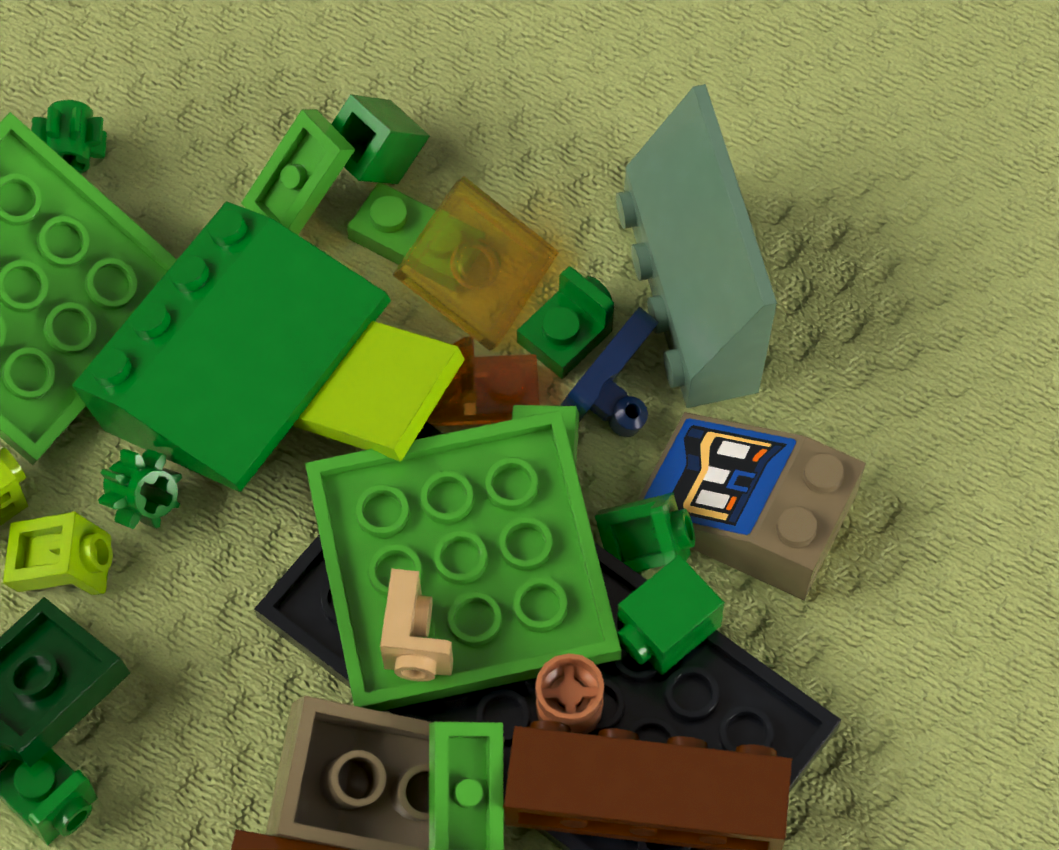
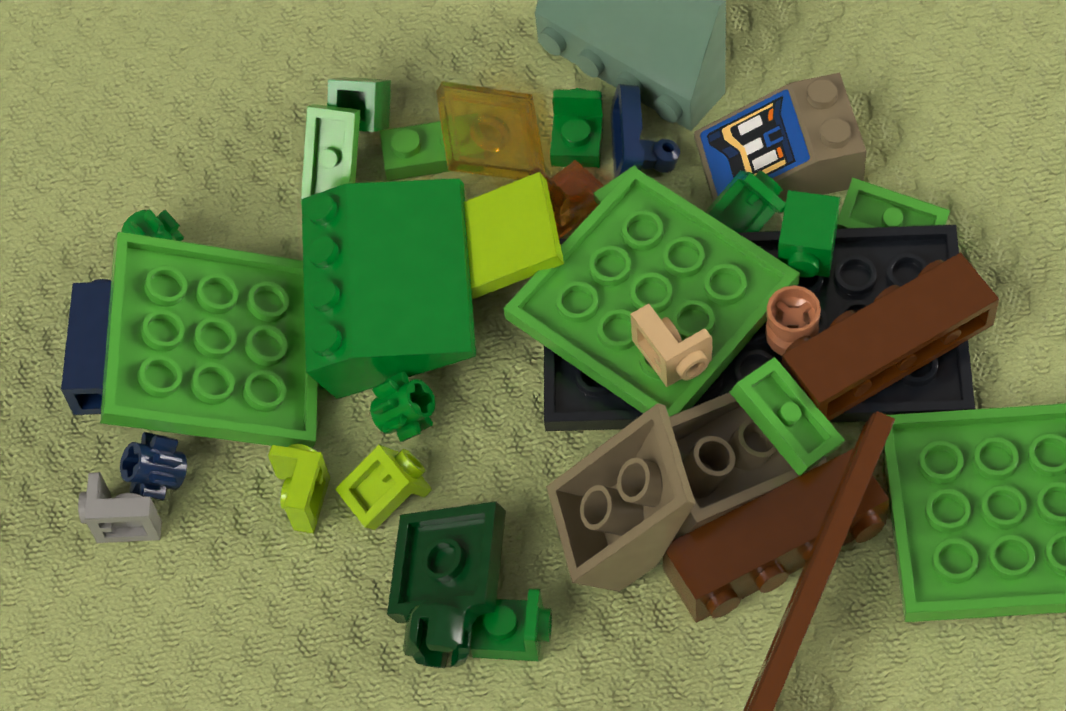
camera: 30 degrees left, 5 degrees down
none -> dark tan slope [546,403,695,592]
none -> bright green plate [837,178,950,229]

